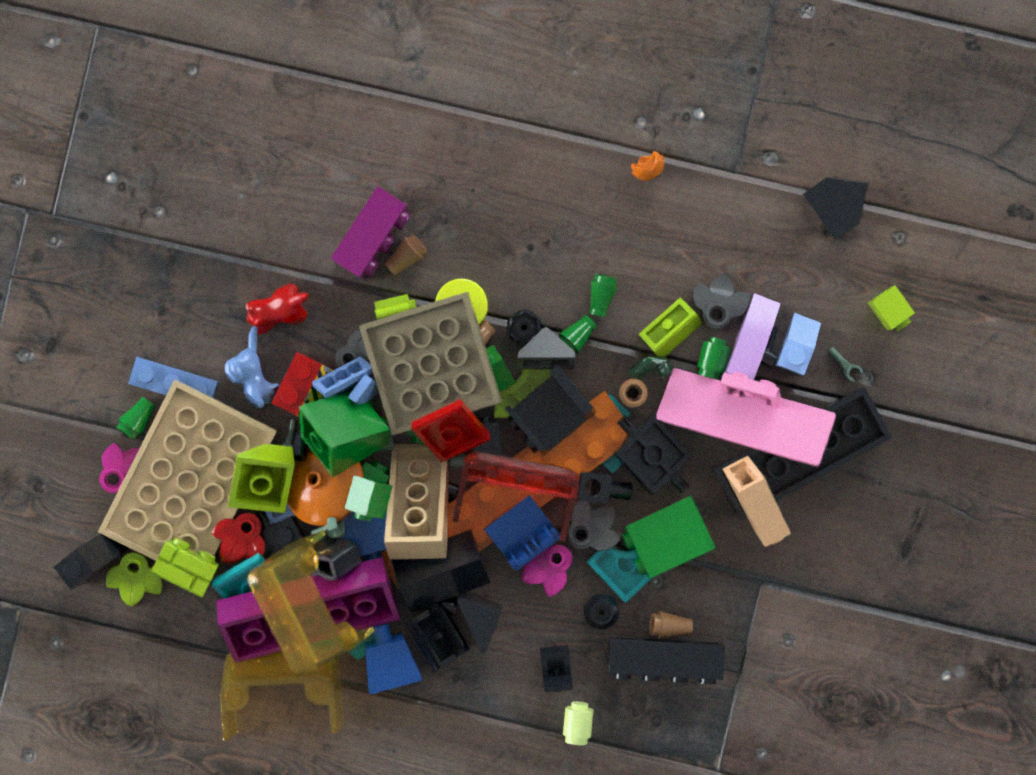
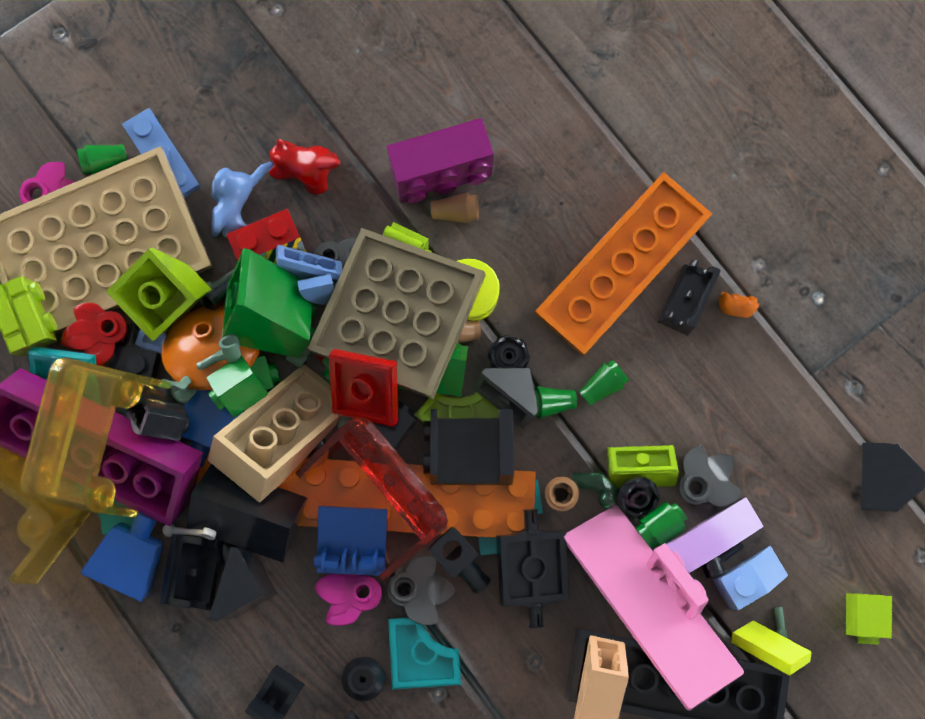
camera: 35 degrees right, 10 degrees down
green slope [622,496,716,579] -> none
none -> white hinge [162,524,217,540]
none -> sand green hand [196,334,241,371]
none -> orange plate [534,172,712,357]
none -> black plate [618,477,660,517]
none -> black hinge [658,260,721,336]
none -> neon yellow tile [731,620,812,676]

